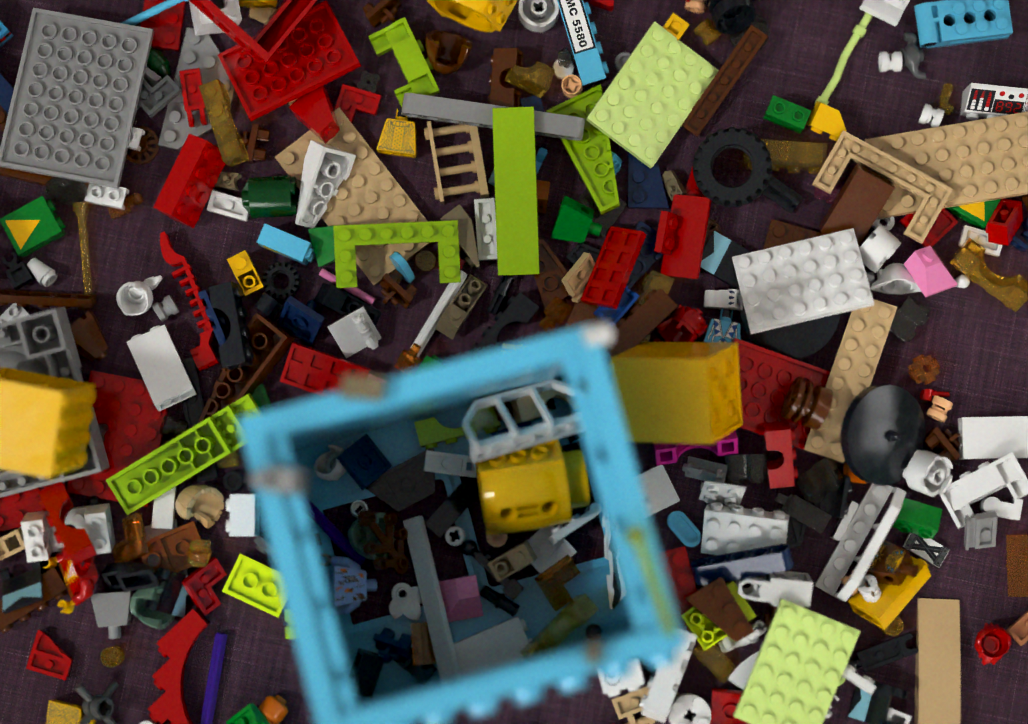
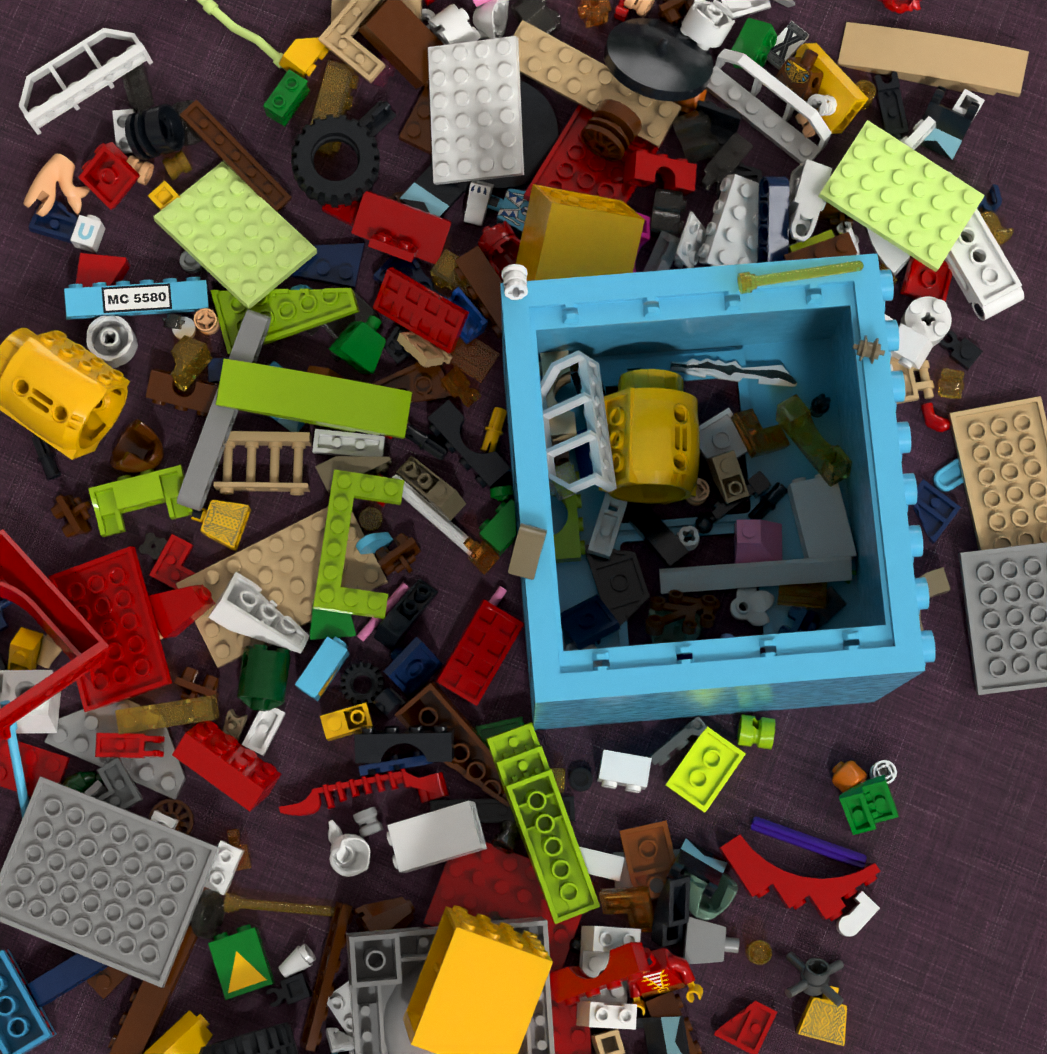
camera: 80 degrees left, 5 degrees down
tan hair [175,484,225,529] -> none
red plate [181,557,227,616] -> none
clear yellow piece [187,540,211,567] -> none
light grey torso [250,467,309,495] -> none
white hinge [327,307,382,358] -> none
white hinge [350,500,368,518] -> none
white plate [548,503,601,546] -> none
dark tan piece [661,170,686,201] -> none
white tile [830,501,859,541] -> none

